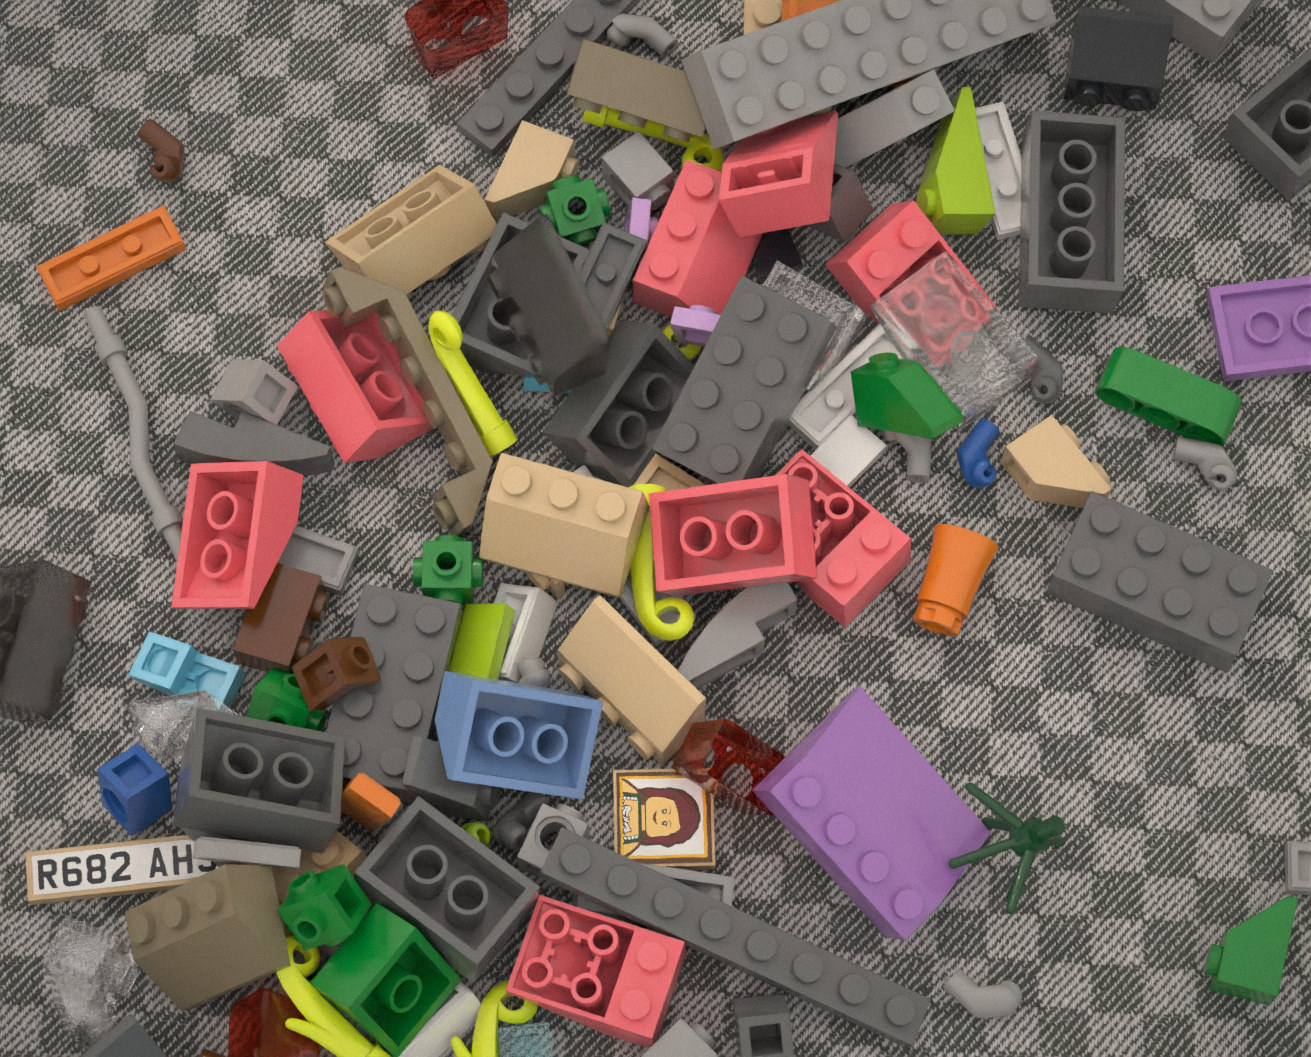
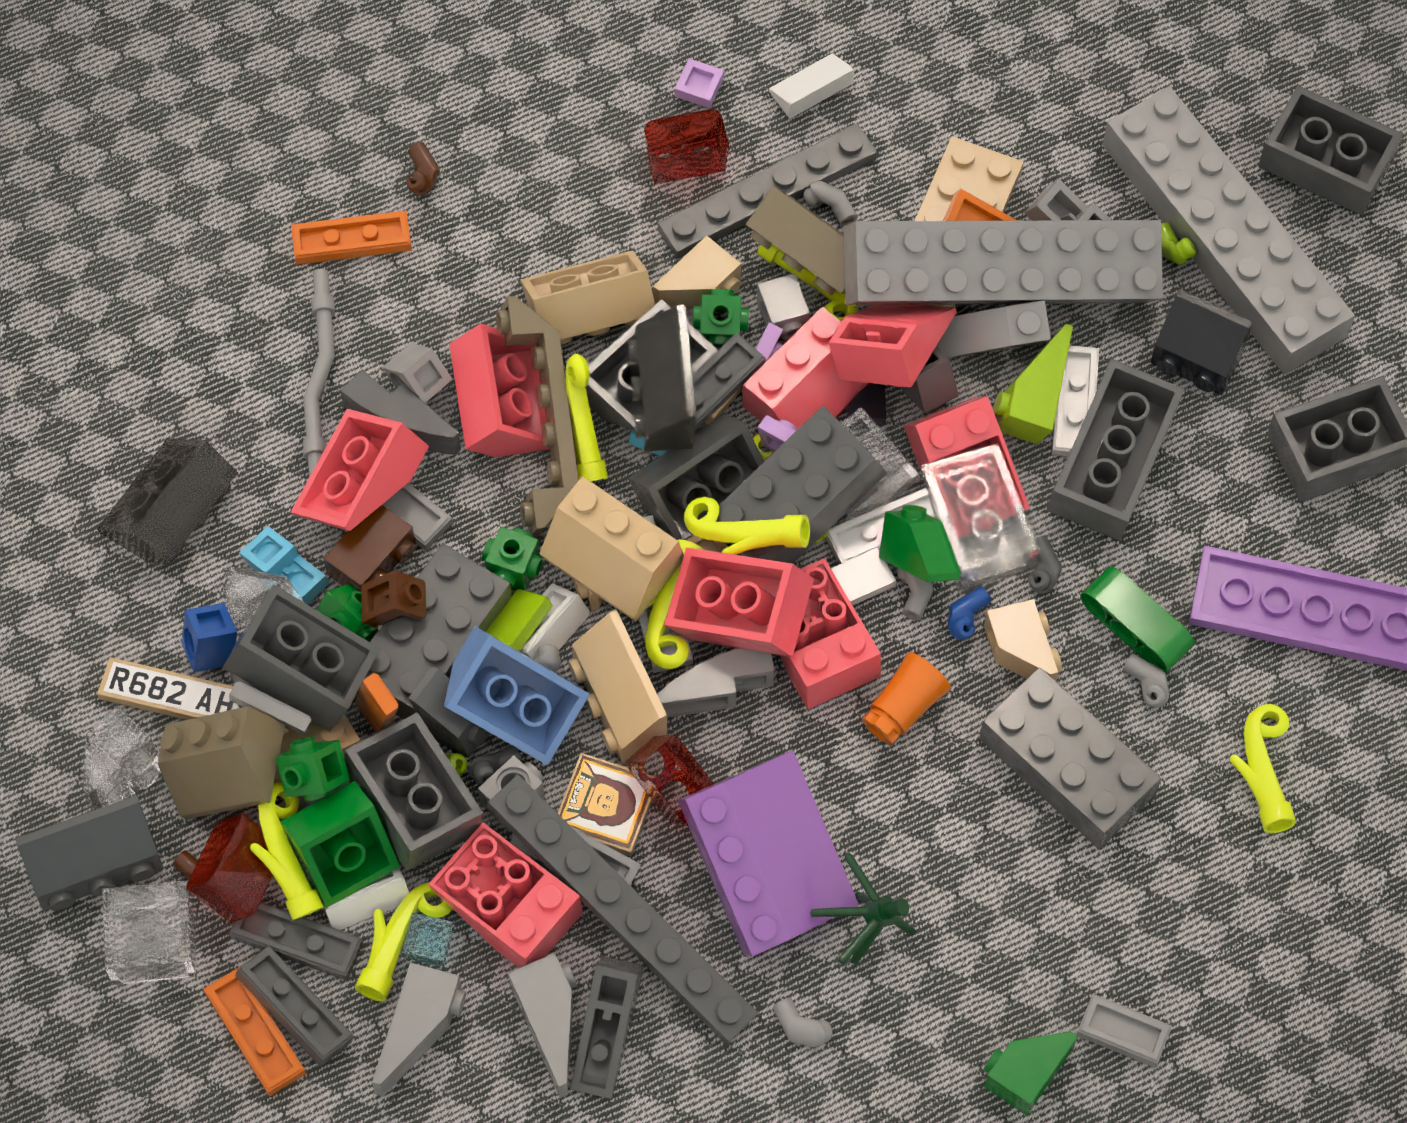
camera: 20 degrees right, 5 degrees down
none -> neon yellow plant [684,497,810,555]

